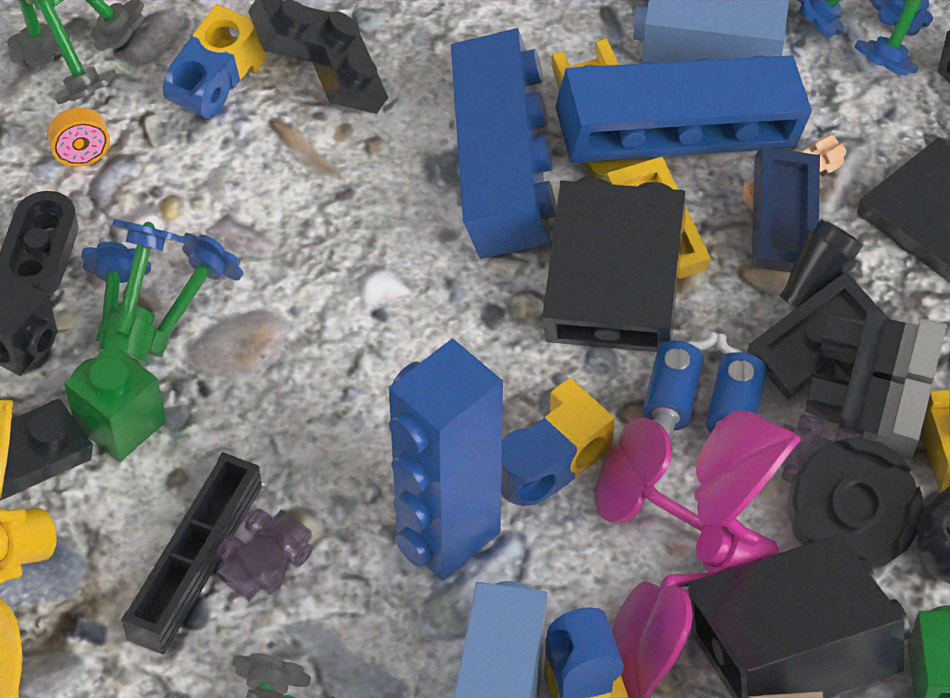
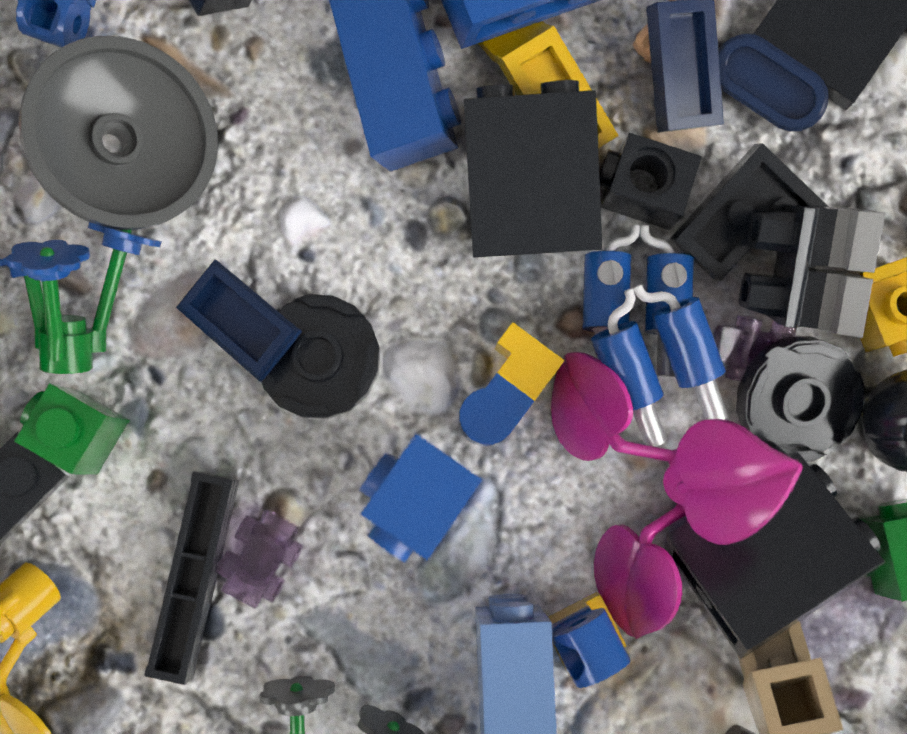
camera: 20 degrees left, 30 degrees up
black cone [779,218,864,308] -> none
none -> dark grey dish [19,35,218,230]
none -> dark blue tile [176,259,302,382]
none -> black tile [261,294,380,419]
none -> blue piece [591,285,729,447]
none -> black brick [599,132,702,230]
none -> dark blue tile [718,34,829,132]

